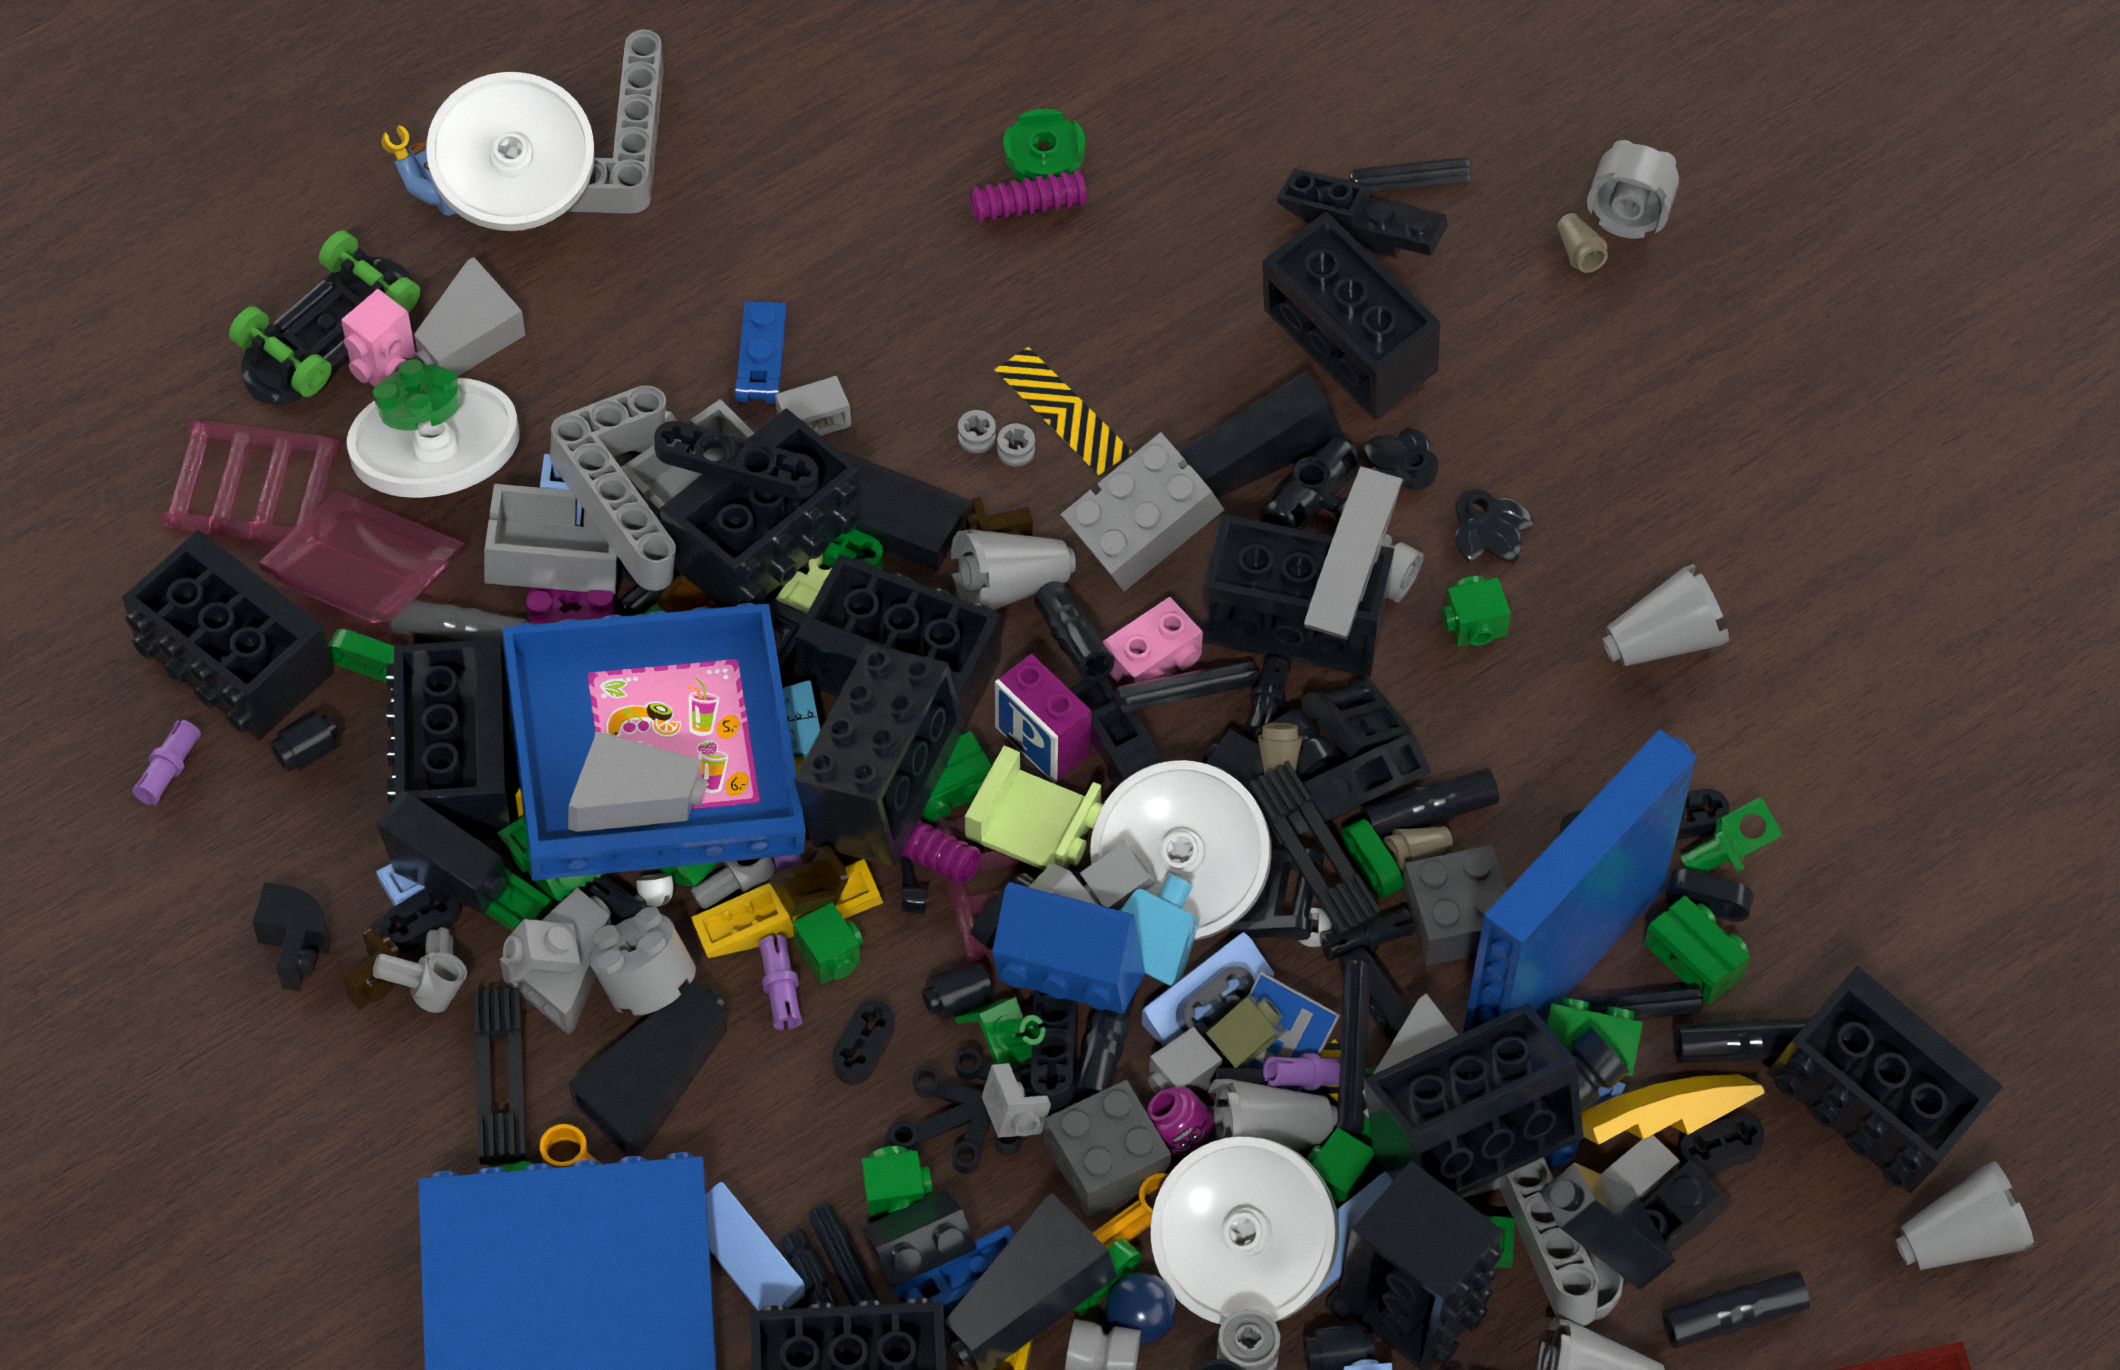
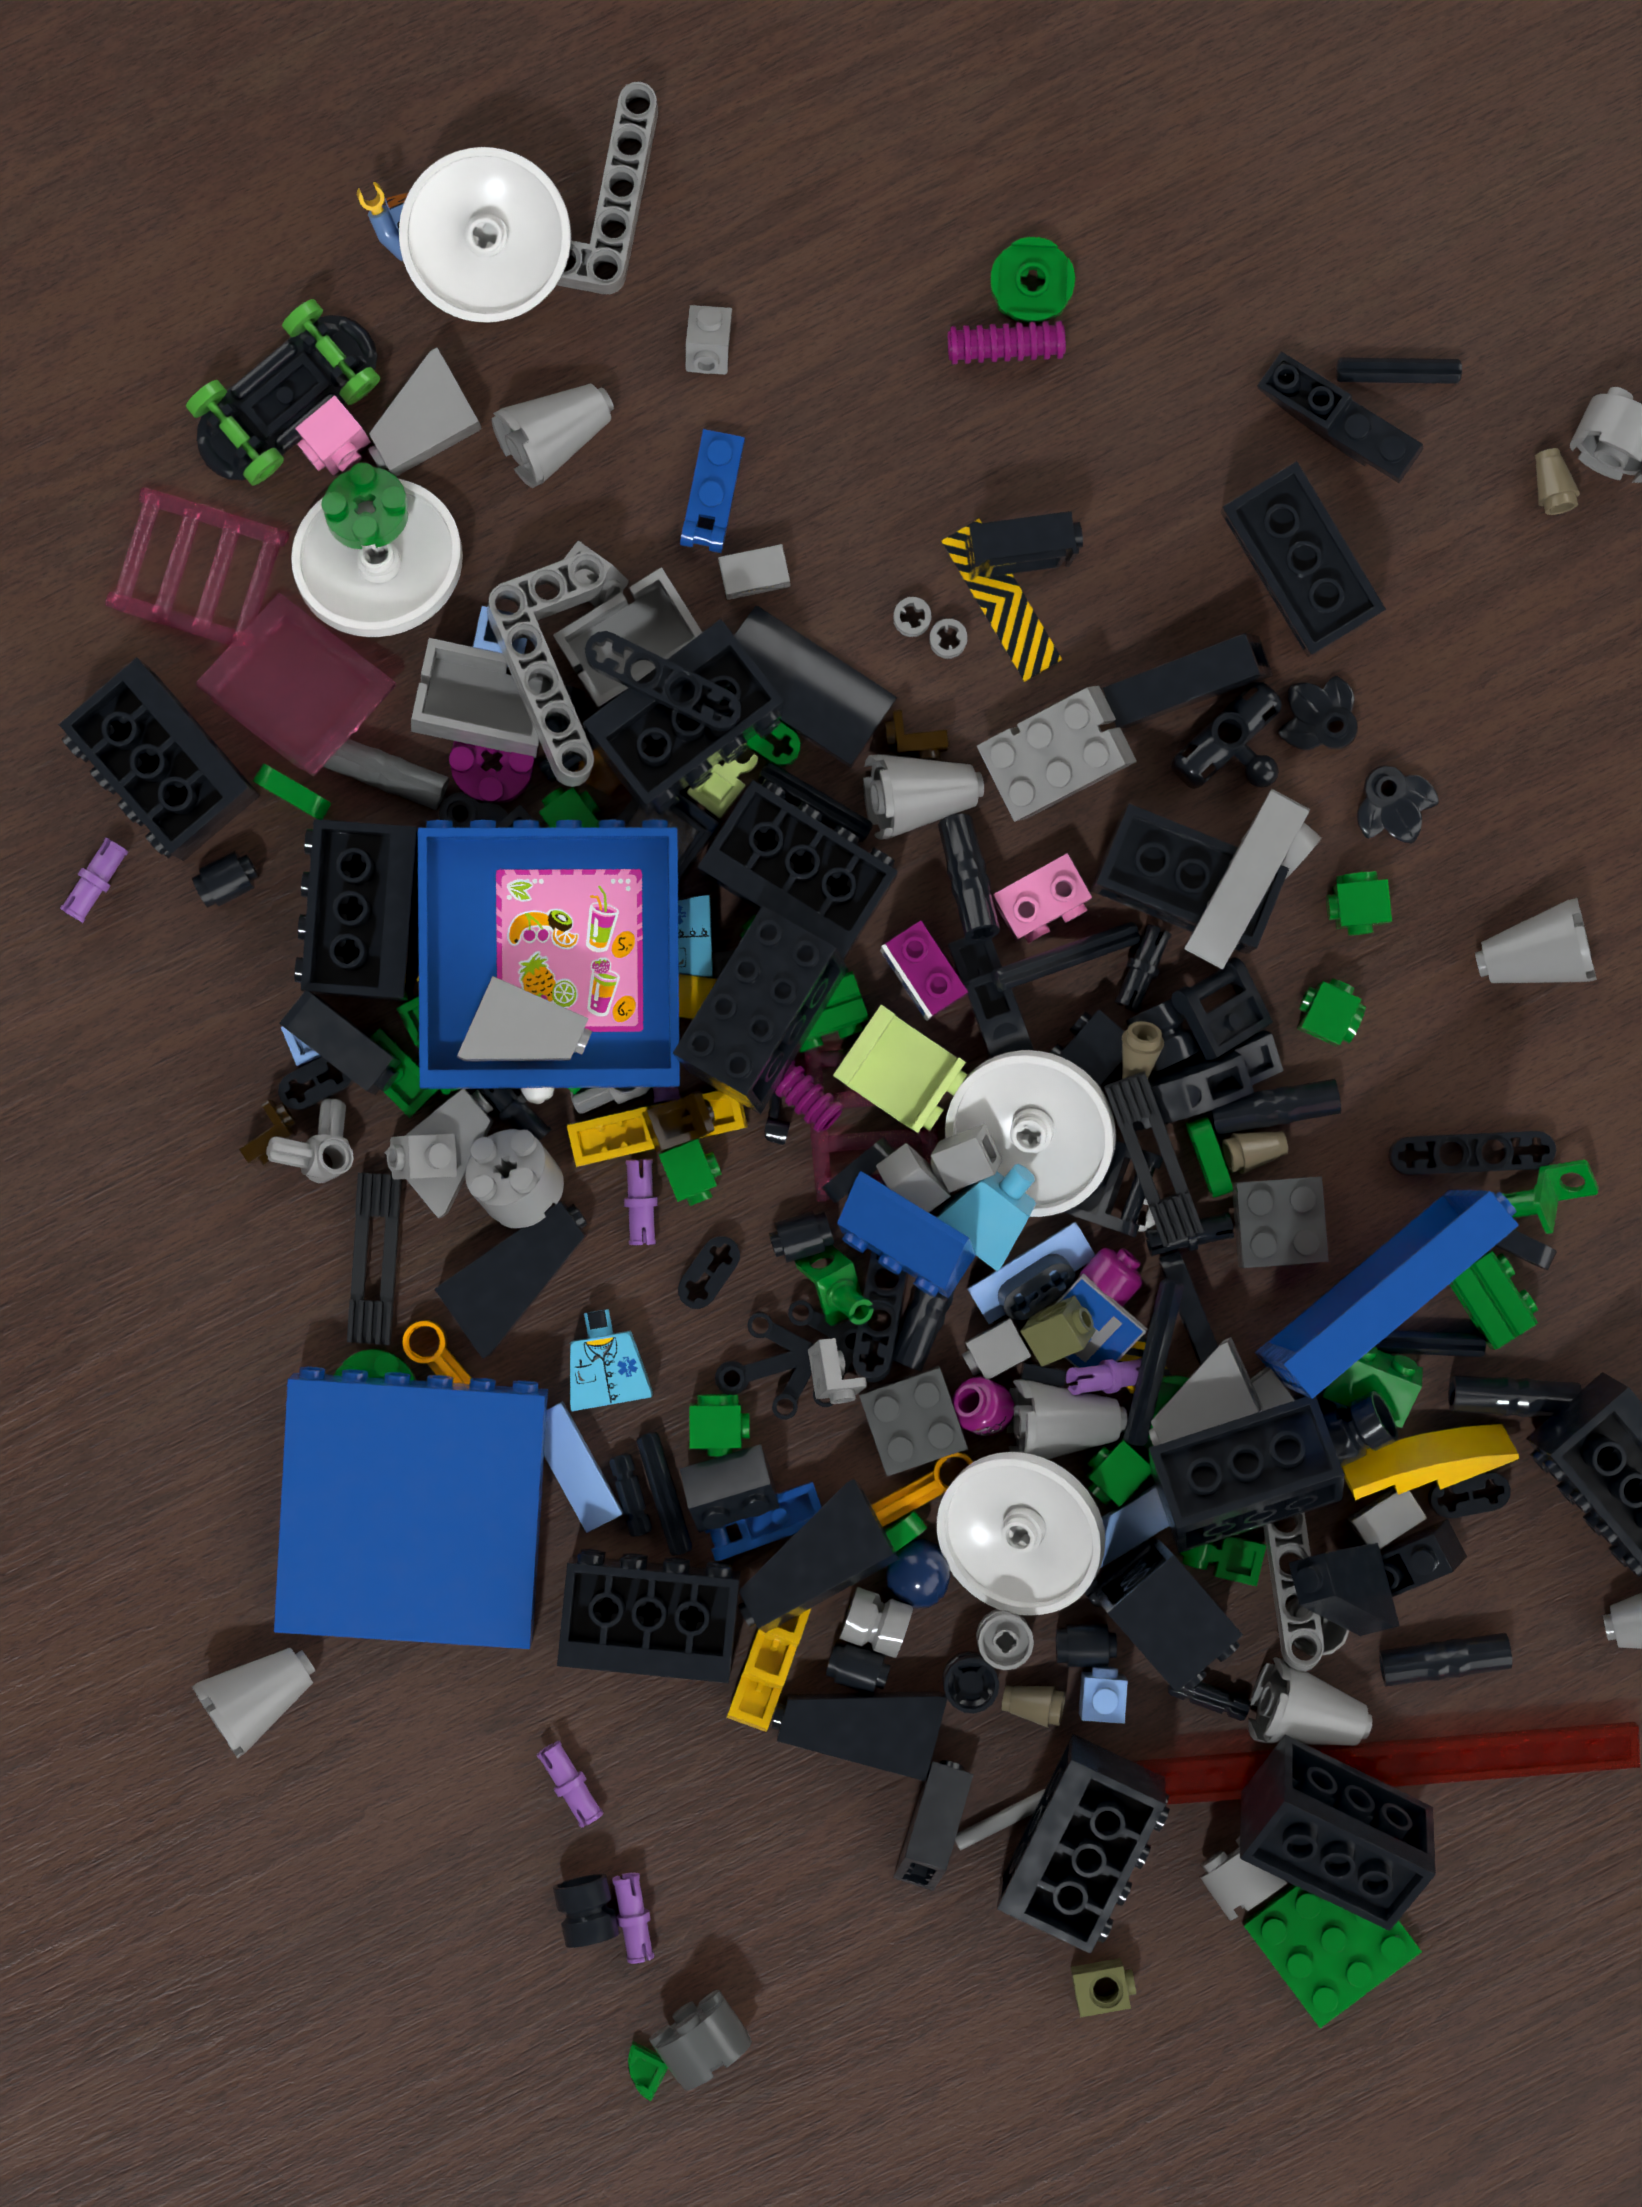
camera: 10 degrees right, 30 degrees up
black brick [252,882,330,991] -> none
none -> light grey cone [492,384,614,488]
none -> medium azure torso [570,1309,653,1411]
none -> light grey bracket [686,305,732,374]
none -> black window [964,511,1083,580]
none -> magenta head [1080,1248,1143,1307]
none -> green brick [1297,978,1366,1047]

